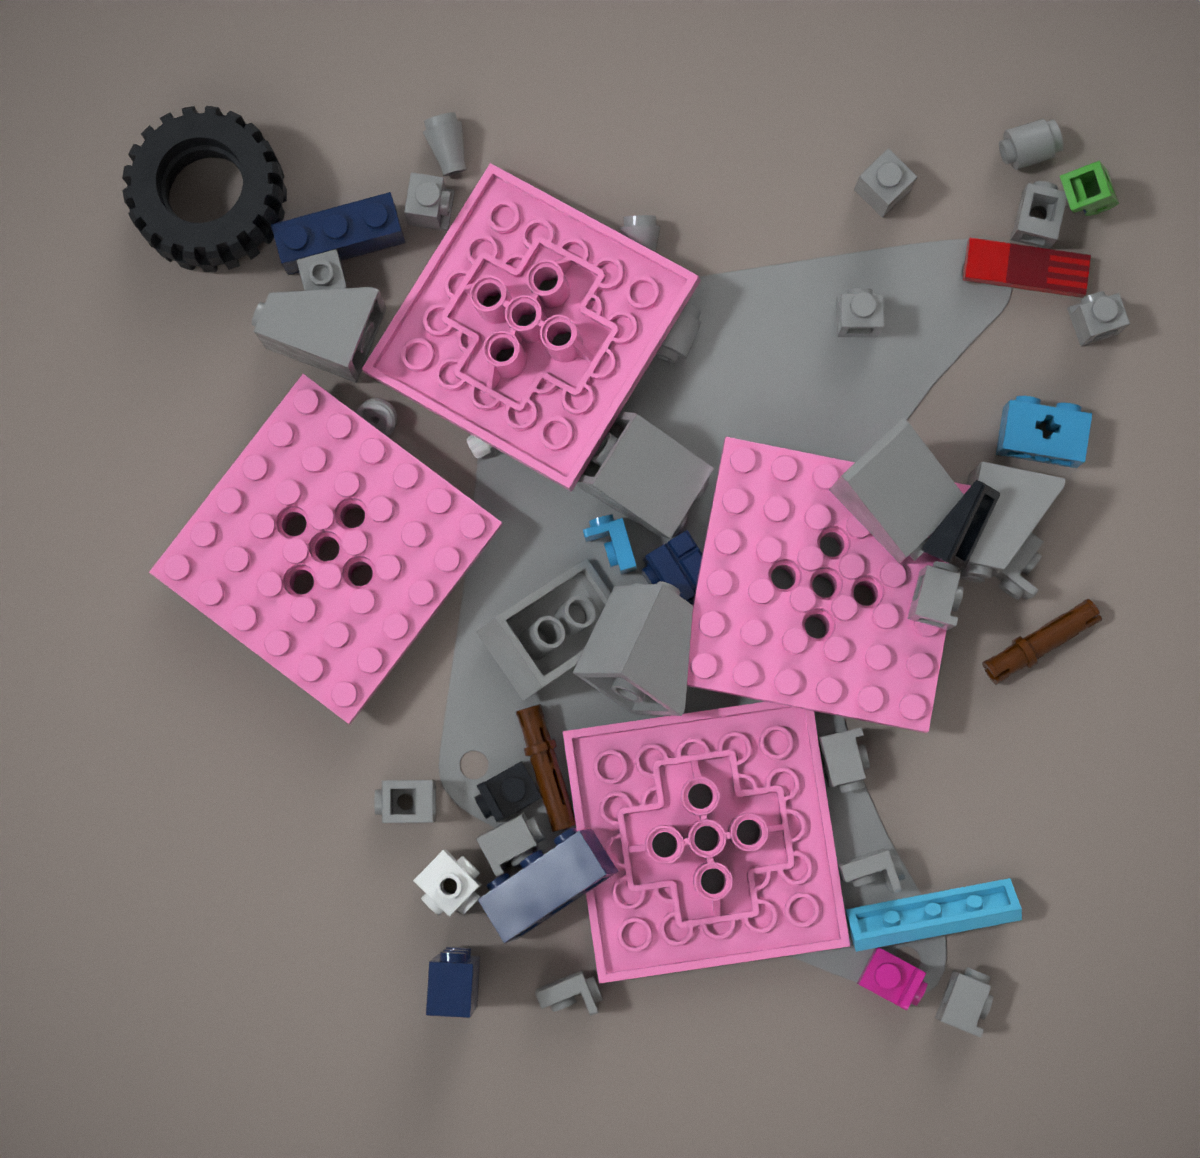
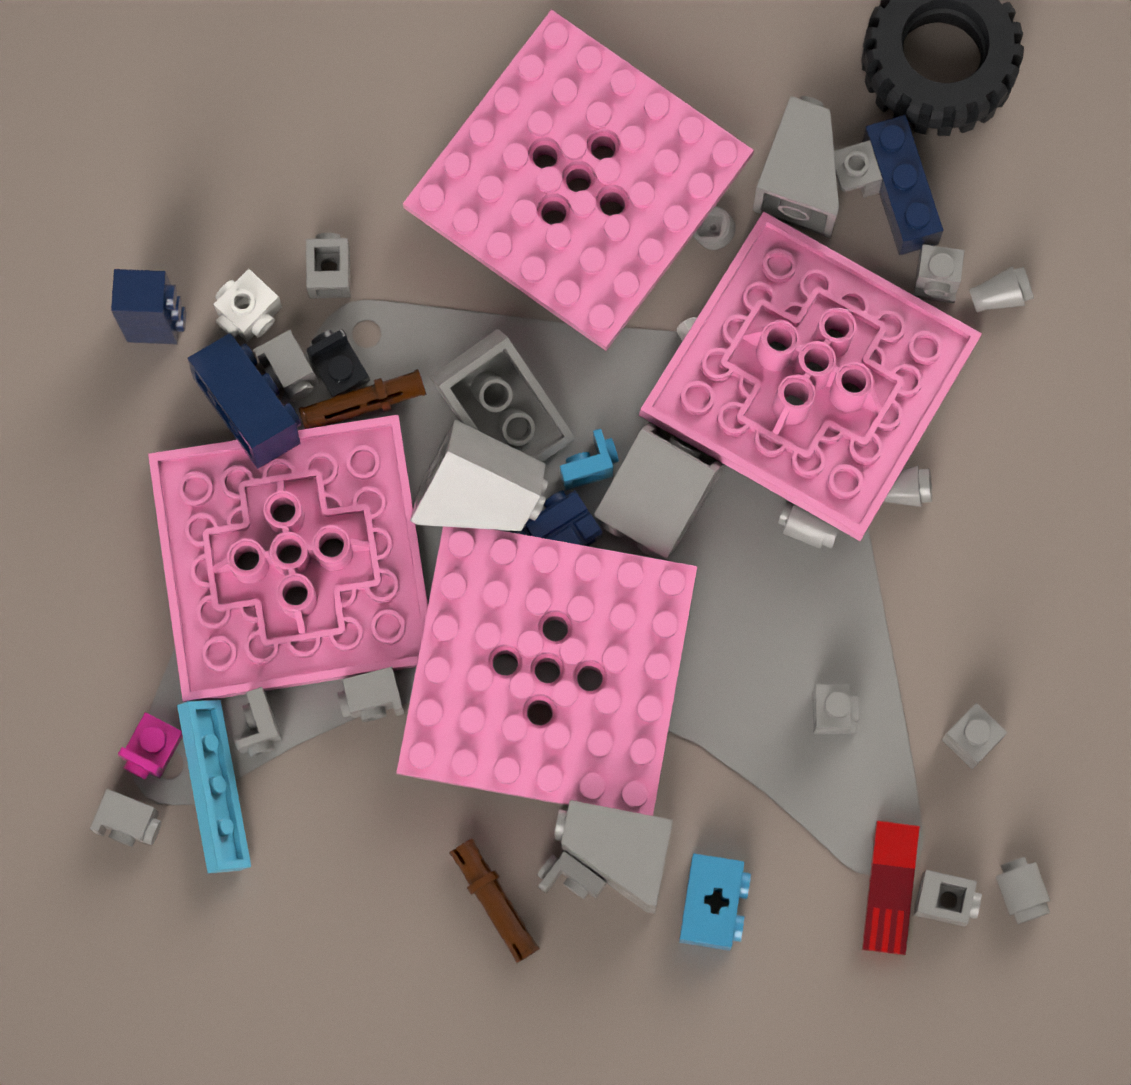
camera: 90 degrees right, 5 degrees down
light grey bracket [535,970,603,1016] -> none
light grey slope [829,417,964,563] -> none
light grey brick [907,561,964,630] -> none
black slope [921,480,1000,570] -> none
bright green leg [1060,160,1119,216] -> none
light grey brick [1067,291,1130,346] -> none

